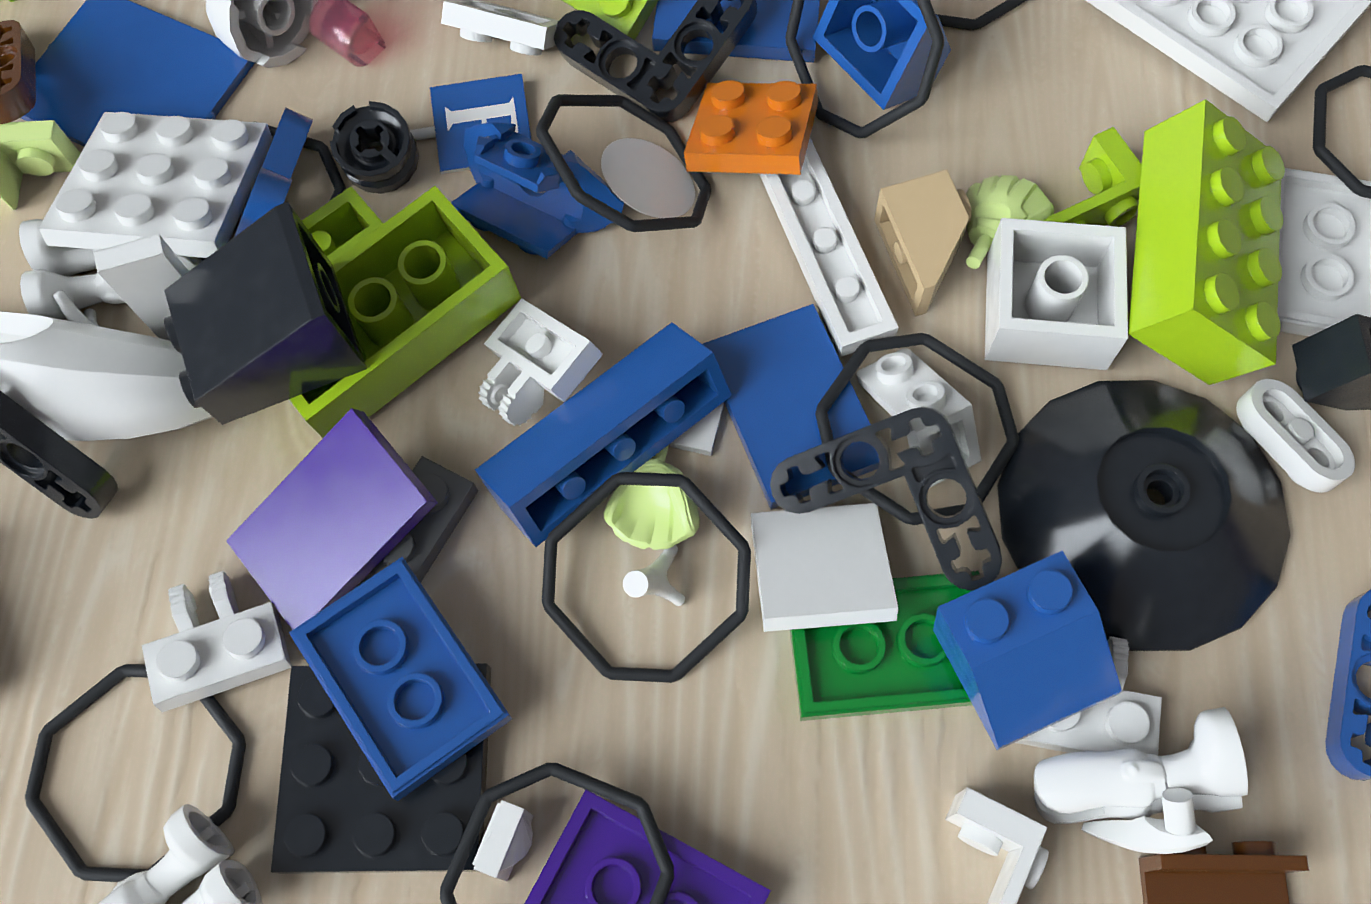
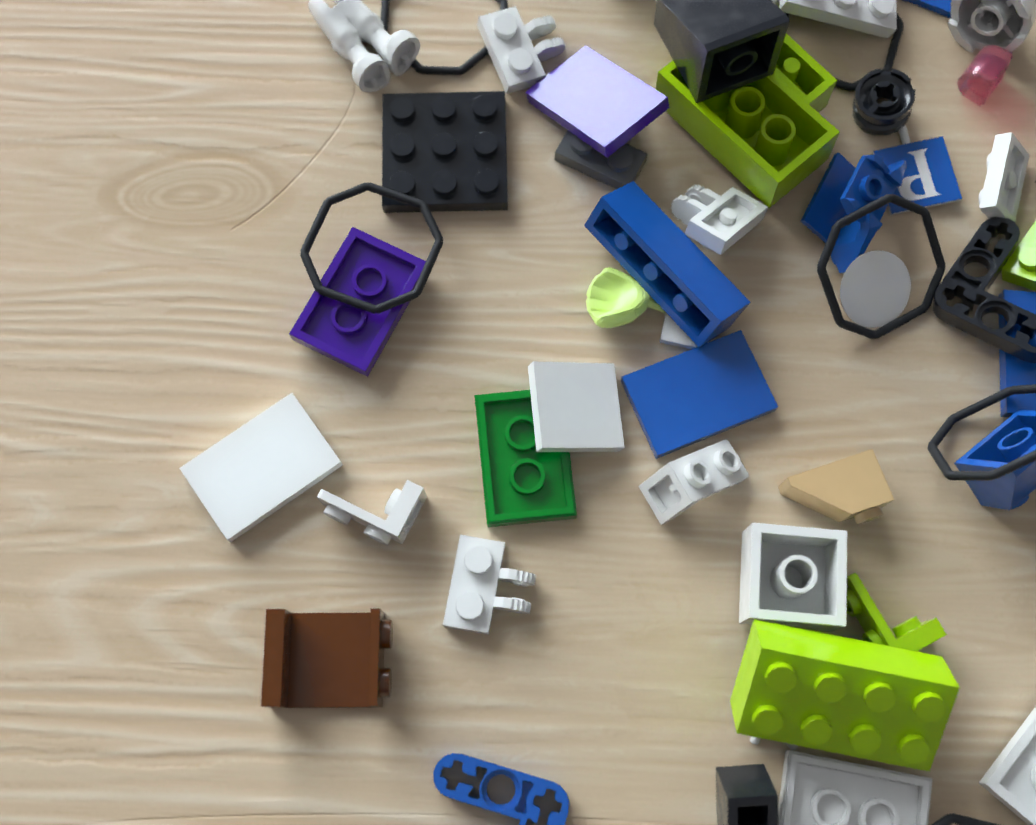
camera: 85 degrees right, 5 degrees up
blue beam [234,107,313,237] -> none
blue tile [289,557,513,801] -> none
white tile [472,800,534,881] -> none
black piece [542,472,751,683] -> none
white bar [623,545,685,606] -> none
orange plate [684,80,818,175] -> none
white plate [759,138,899,357] -> none
black beam [770,406,1002,591] -> none
black piece [815,333,1019,525] -> none
blue slope [933,550,1122,750] -> none
yellowish green piece [966,175,1054,269] -> none
black dish [997,380,1290,651] -> none
white piece [1034,707,1248,824] -> none
white bar [1081,788,1213,854] -> none
white plate [1236,379,1355,493] -> none

